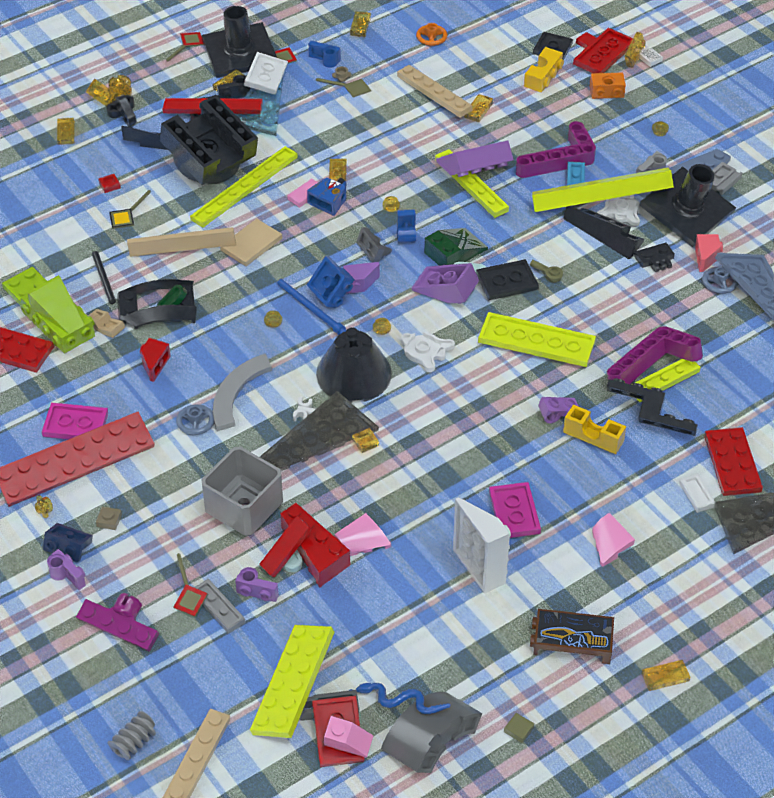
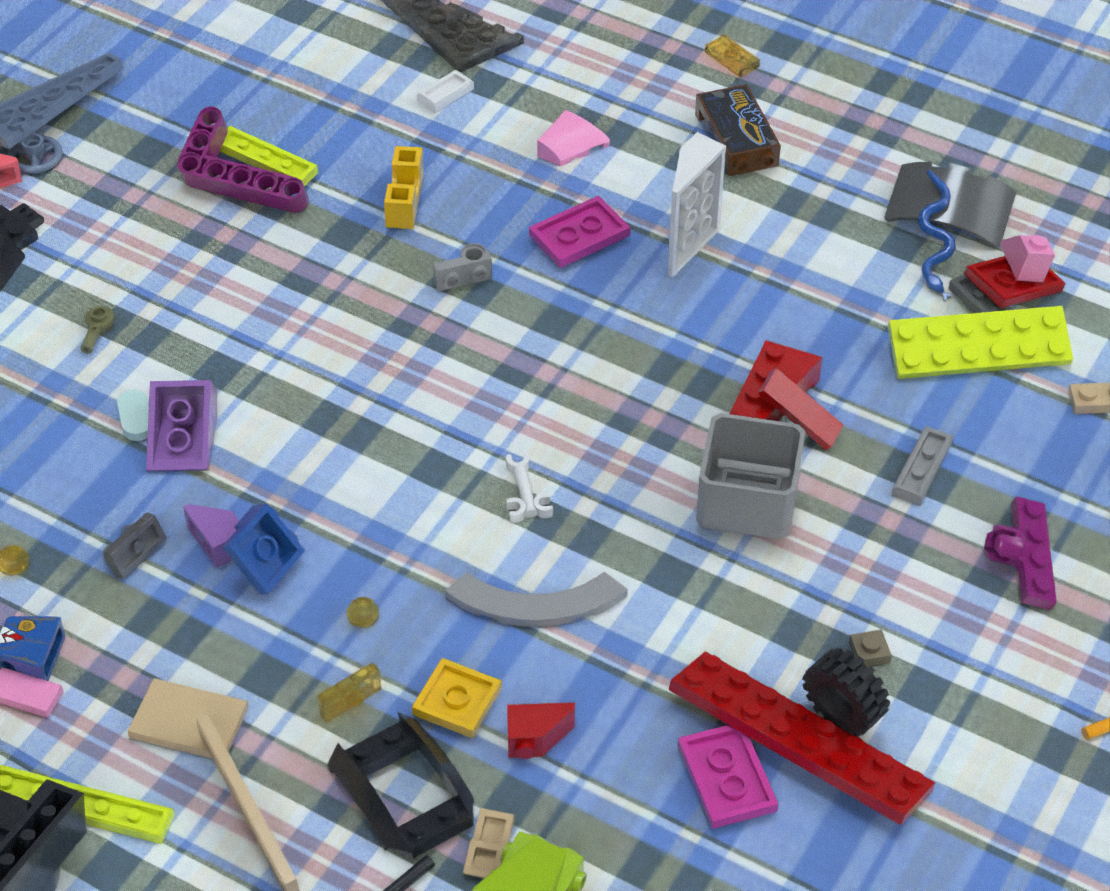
camera: 115 degrees left, 0 degrees up
clear yellow plate [35,495,53,518] -> none
dark blue bracket [43,523,93,562] -> none
medium lavender plate [47,549,86,590] -> none
dark green tile [157,285,187,306] -> none
piece [173,553,208,617] -> none
sand blue piece [176,404,214,435] -> none
medium lavender plate [235,567,279,602] -> none
clear smoke wing [260,391,379,471] -> none
blue bar [277,279,346,335] -> none
black cone [316,327,392,403] -> none
bright pink slope [334,513,391,556] -> none
clear yellow plate [352,428,379,453] -> none
clear yellow plate [373,318,391,335] -> none
blue plate [397,209,416,243] -> none
white tile [401,332,455,372] -> none
dark green slope [424,228,488,266] -> none
black tile [476,259,539,300] -> none
neon yellow plate [478,312,596,367] -> none
olive tile [504,713,535,743] -> none
medium lavender plate [538,397,579,423] -> none
black bracket [607,378,698,436] -> none
red plate [704,427,763,496] -> none
none -> clear yellow plate [317,663,382,723]
none -> yellow plate [412,658,502,739]
none -> light grey plate [433,243,492,292]
none -> black tyre [802,648,890,737]

